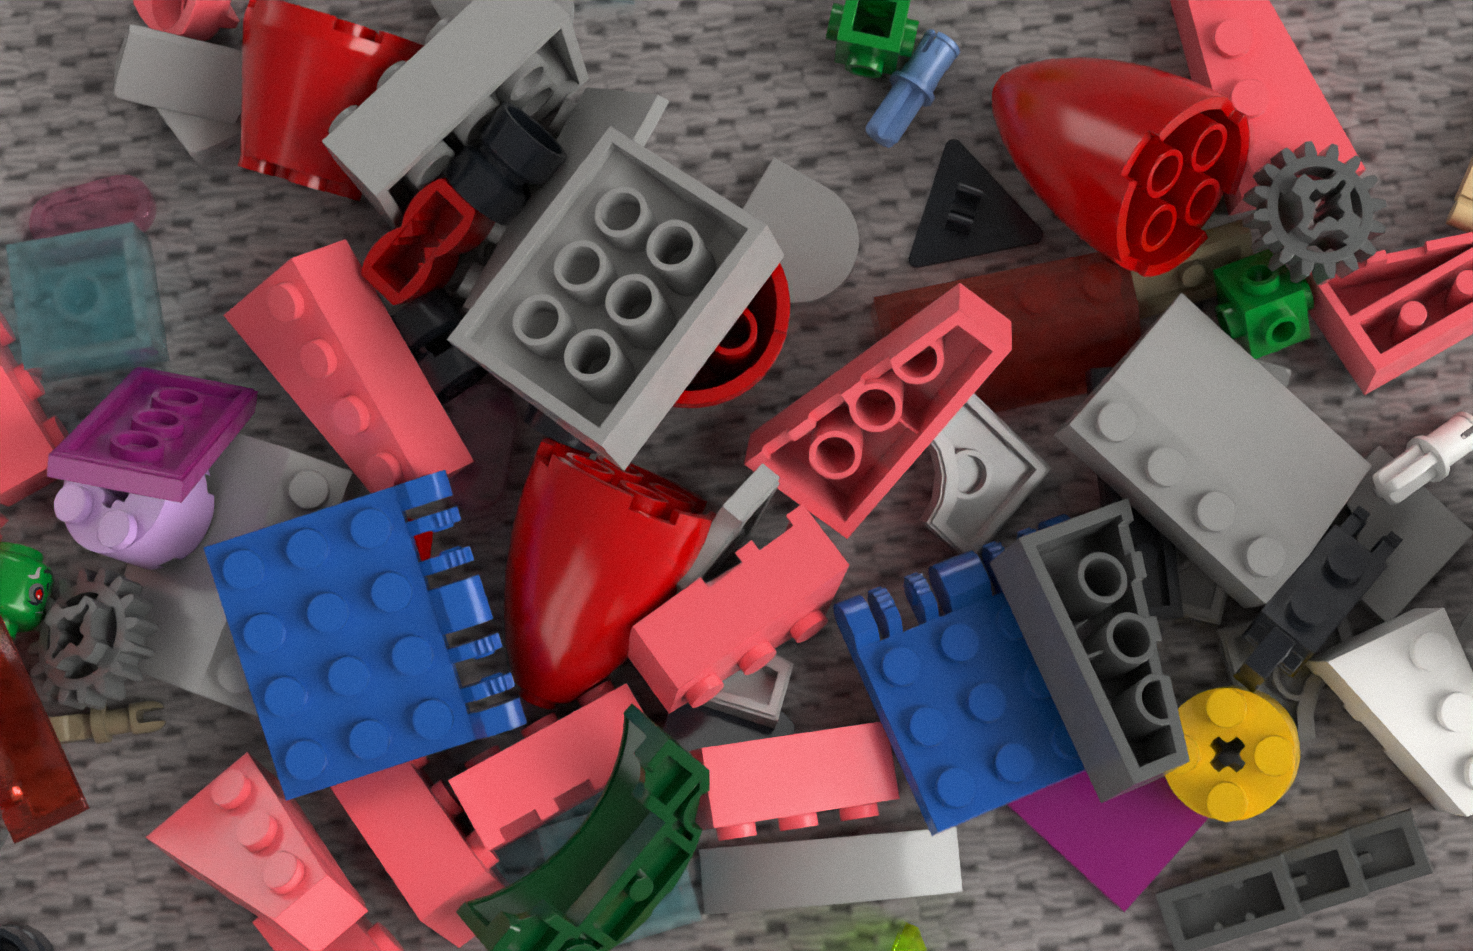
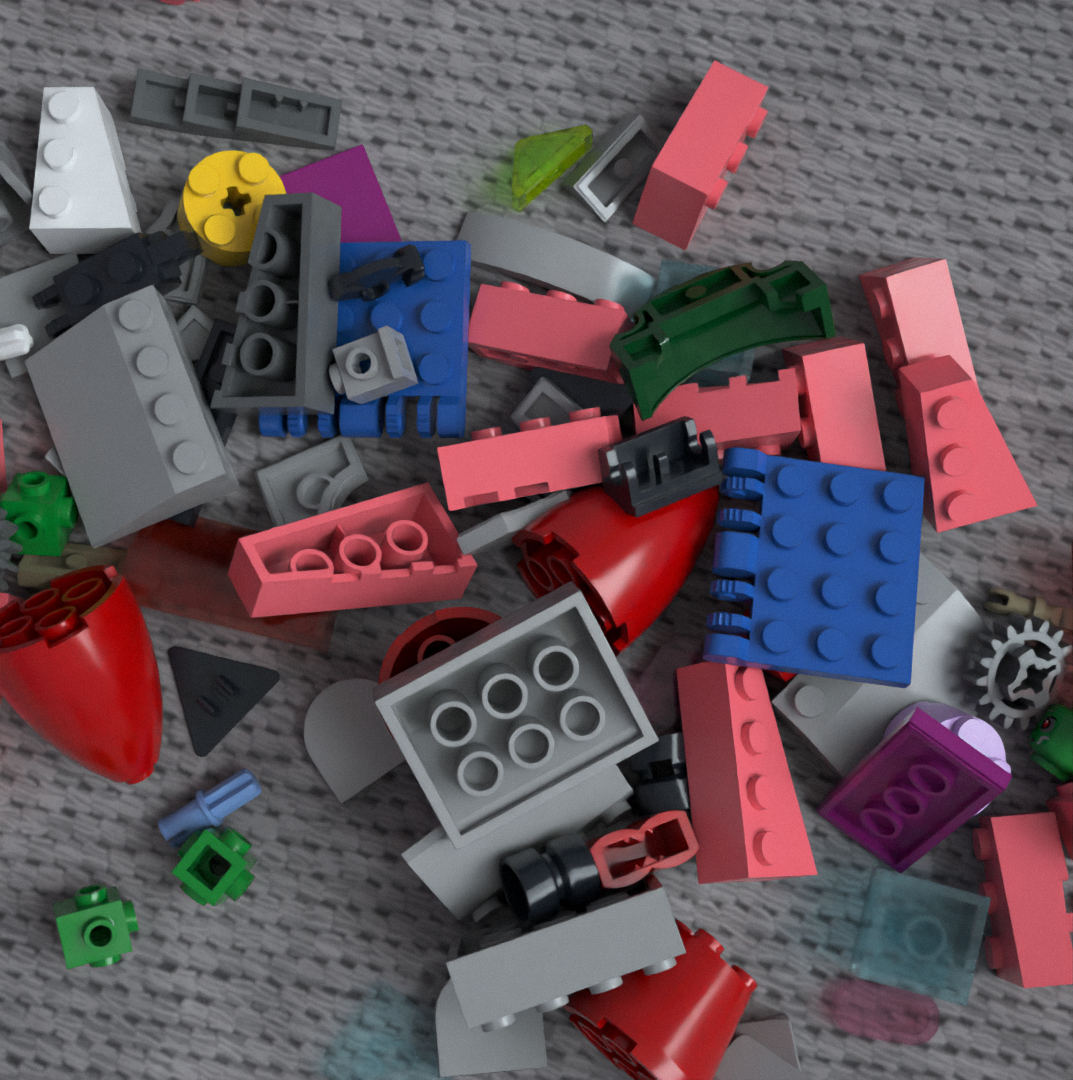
camera: 155 degrees left, 0 degrees up
none -> black piece [328,244,425,302]
none -> light grey brick [329,326,418,405]
none -> black hinge [598,416,724,518]

